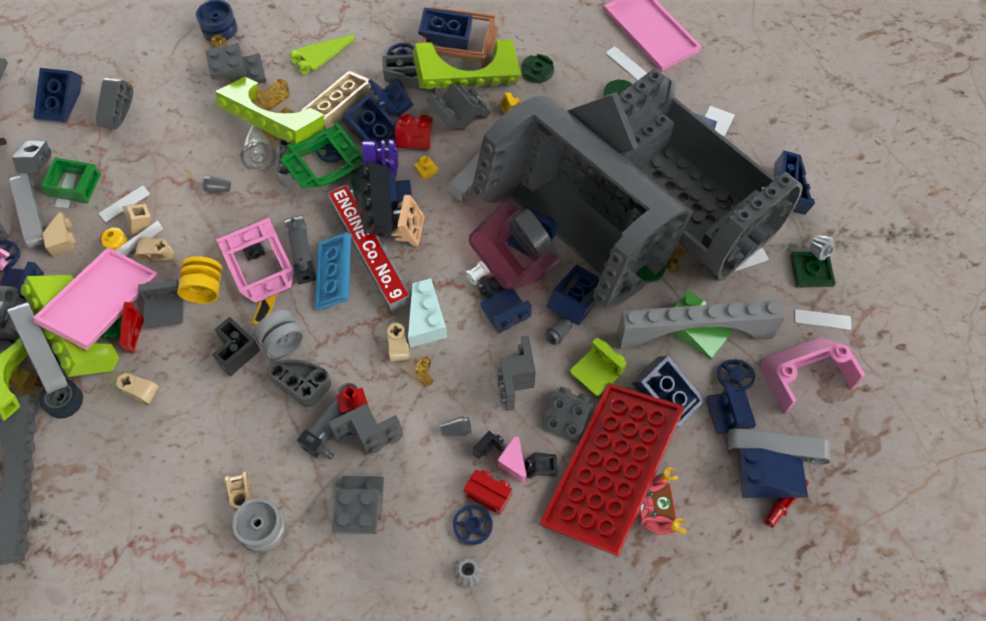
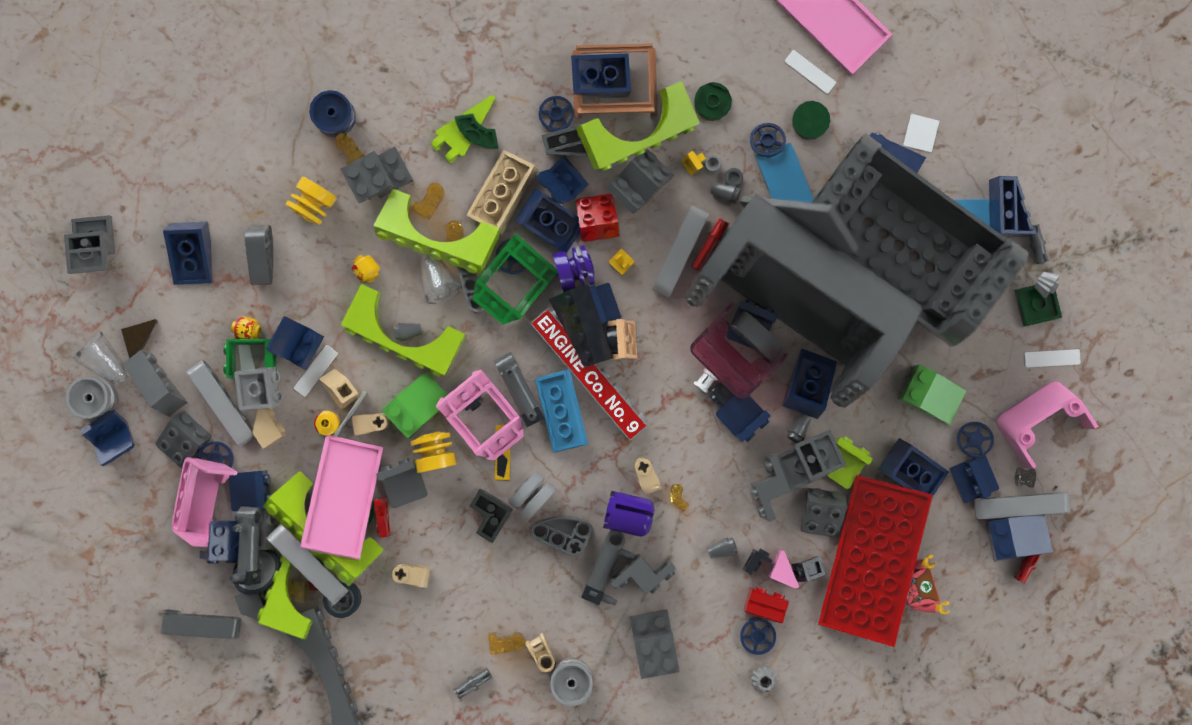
camera: 15 degrees left, 25 degrees up
dark grey brick [12,141,52,173] -> none
red bracket [337,386,369,414] -> none
light aqua wedge [408,278,447,348] -> none
light grey arch [617,300,785,349] -> none
none -> yellow head [231,316,262,339]
none -> light grey plate [234,367,283,410]
none -> dark blue bracket [266,316,325,370]
none -> yellow wheel [285,176,337,225]
none -> lime arch [341,284,467,377]
none -> yellow head [352,254,380,284]
none -> bright green slope [381,371,448,439]
none -> dark green tile [454,114,498,150]
none -> dark grey pin [454,668,493,699]
none -> clear yellow leg [488,632,525,655]
none -> dark purple cylinder [603,490,655,537]
none -> dark blue wheel [750,123,786,158]
none -> dark grey bracket [777,430,847,491]
none -> clear smoke wheel [1015,467,1036,488]
none -> dark grey pin [1030,224,1049,264]

